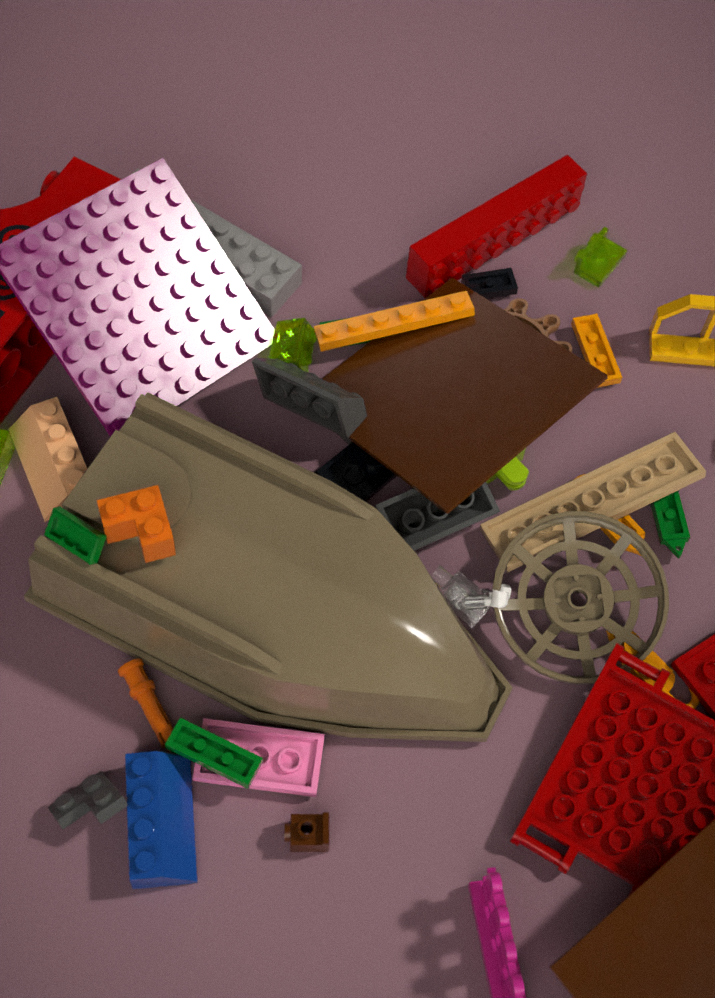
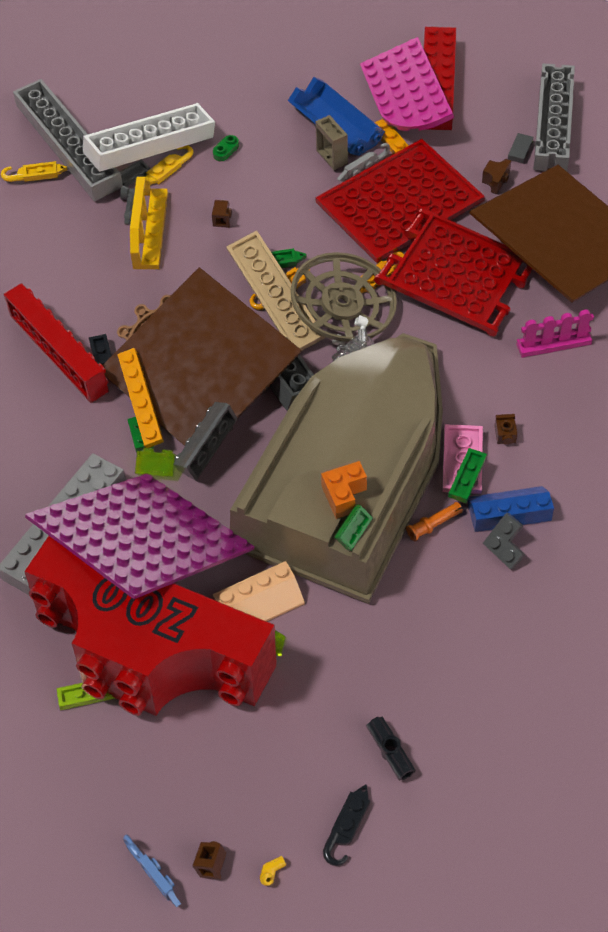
camera: 85 degrees left, 5 degrees down
black tile [315,442,397,502] -> none
light orange plate [571,314,623,388] -> none
clear neon green bracket [574,227,627,288] -> none

